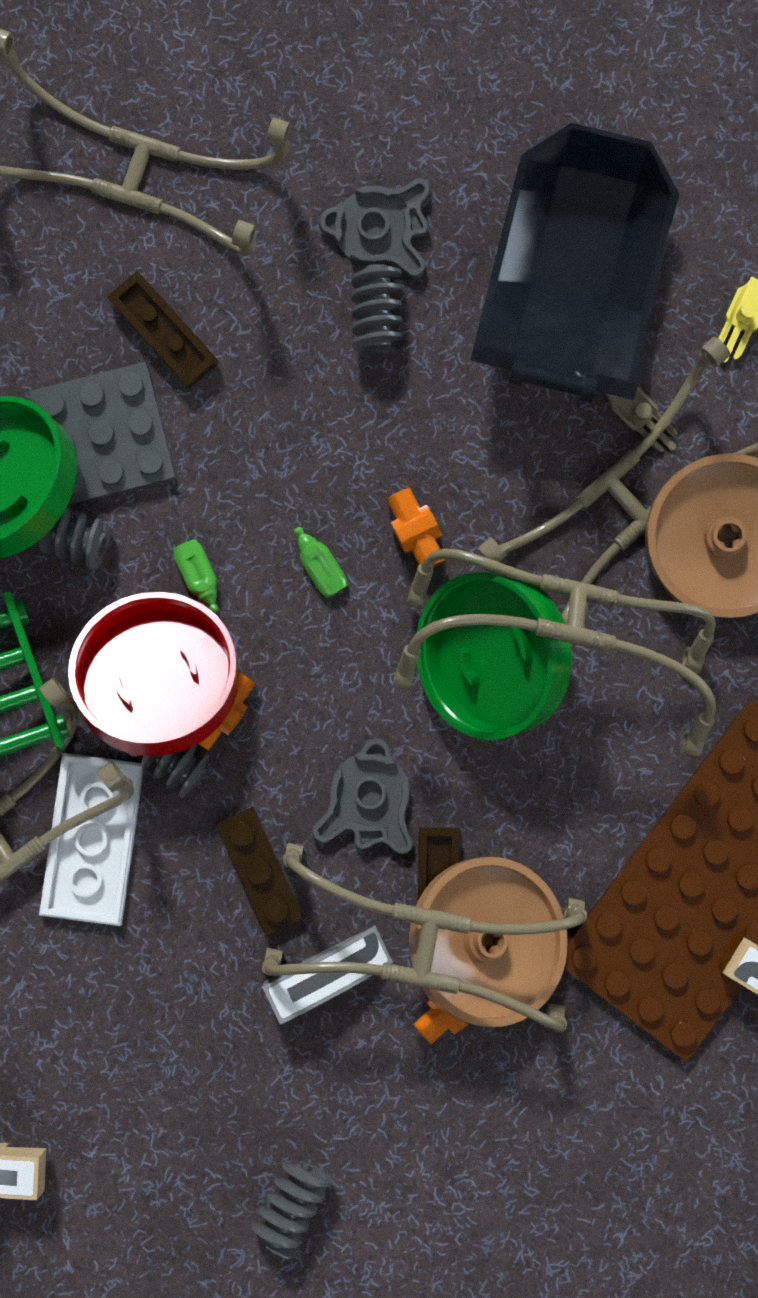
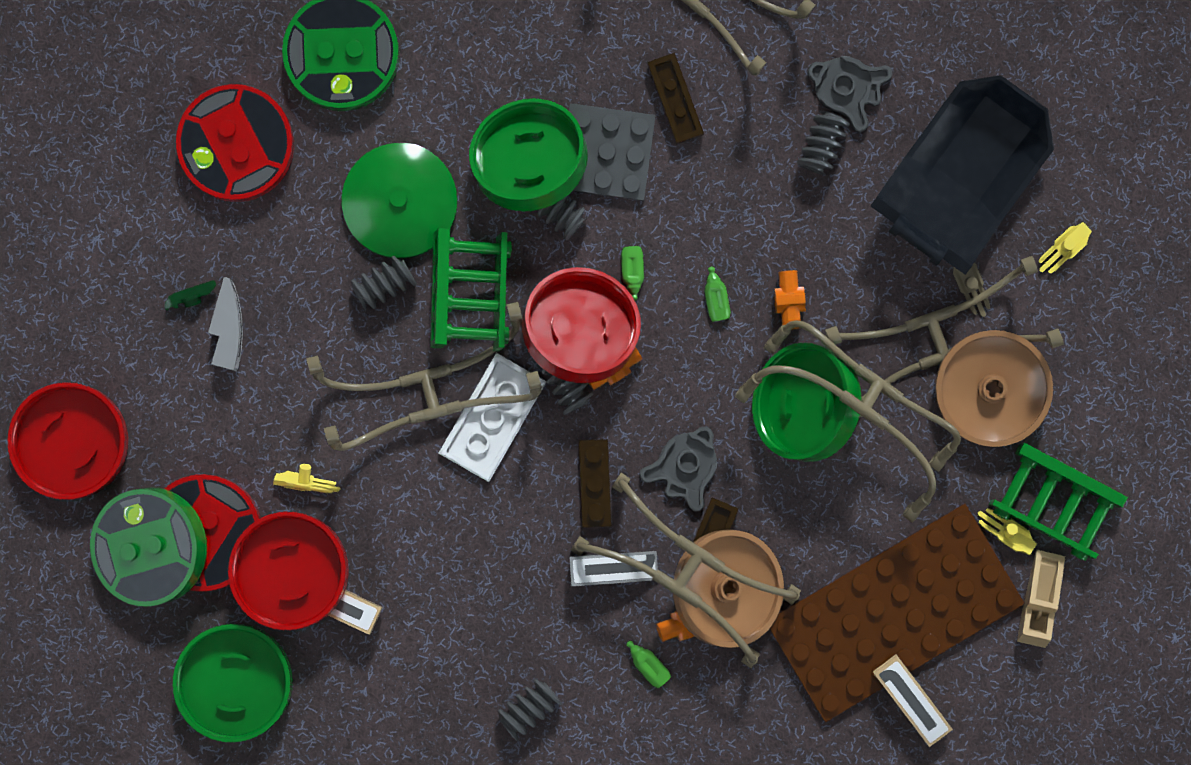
camera: 10 degrees right, 0 degrees up
none -> bright green piece [627,641,671,689]

